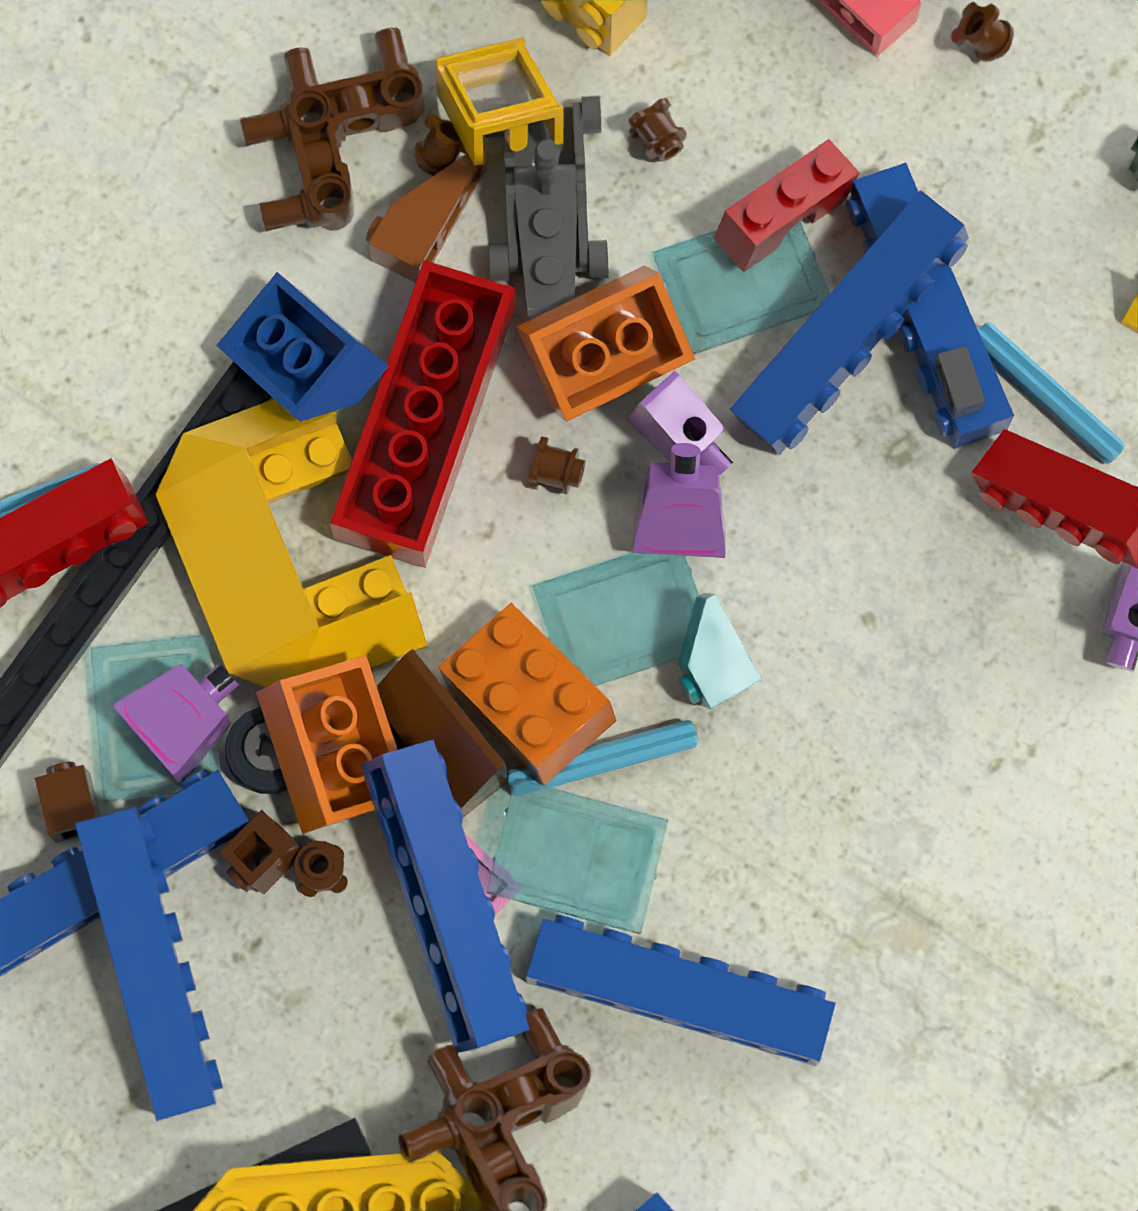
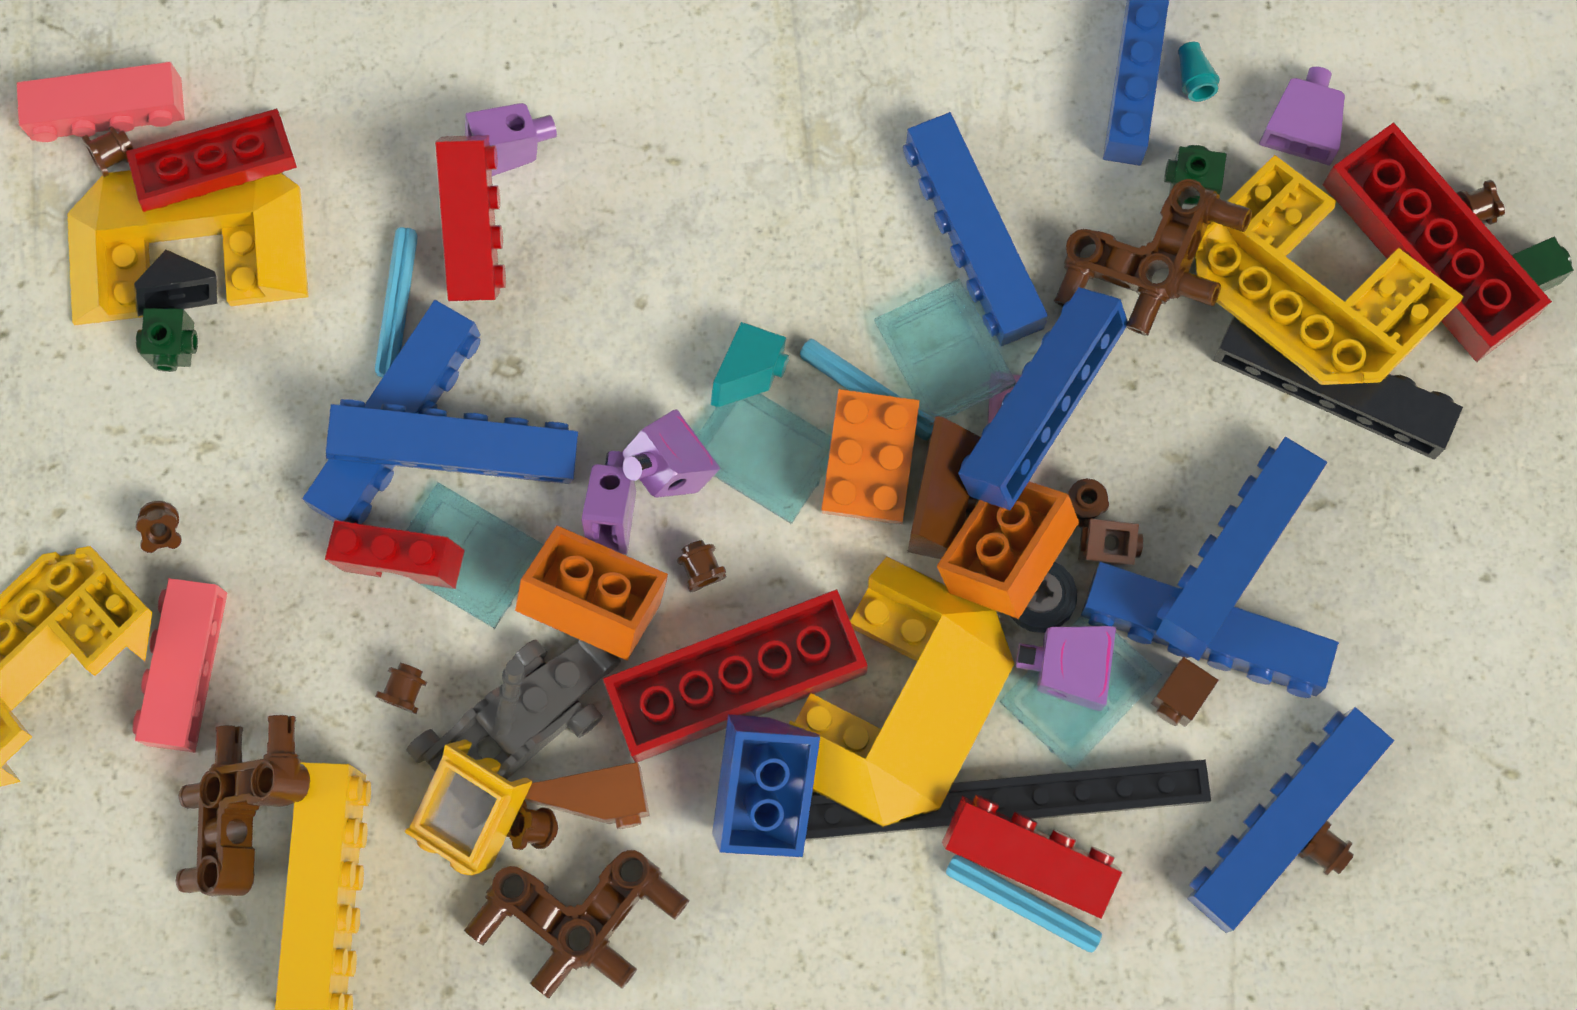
camera: 125 degrees left, 0 degrees up
dark grey piece [934,346,986,419] -> none

